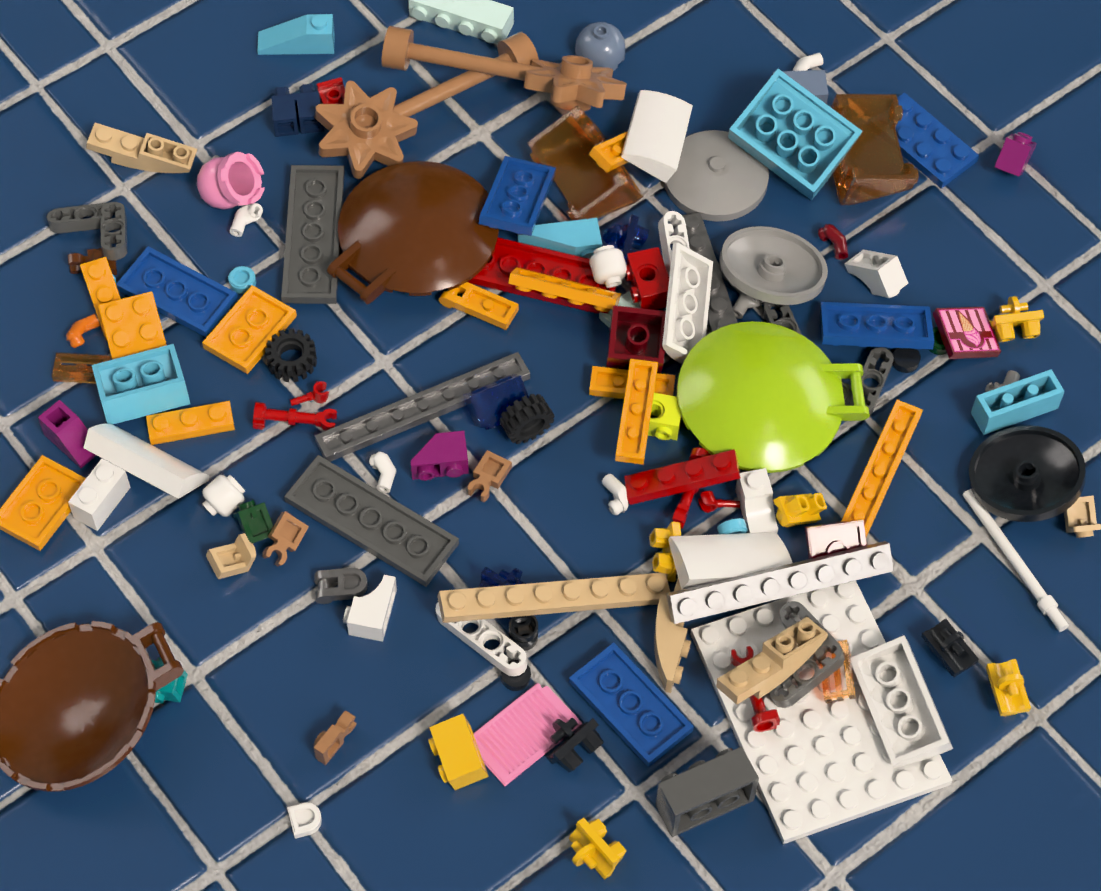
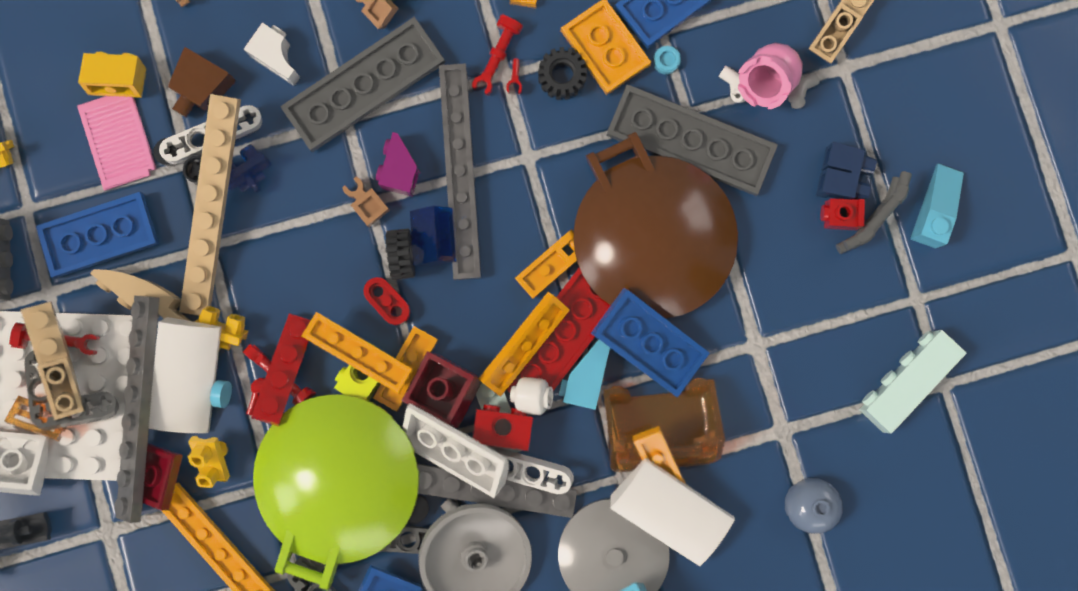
camera: 115 degrees right, 25 degrees up
flat silver plate [314,568,368,604] -> none
medium nougat piece [315,32,539,179] -> none
white arm [369,452,396,493] -> none
medium nougat piece [382,26,627,111] -> none
black hips [546,718,604,772] -> none
white arm [602,474,629,515] -> none
clear blue hips [603,214,649,264] -> none
white arch [735,468,778,533] -> none
none -> reddish brown torso [168,47,236,118]
none -> red plate [363,277,411,325]
none -> dark grey piece [836,171,912,254]

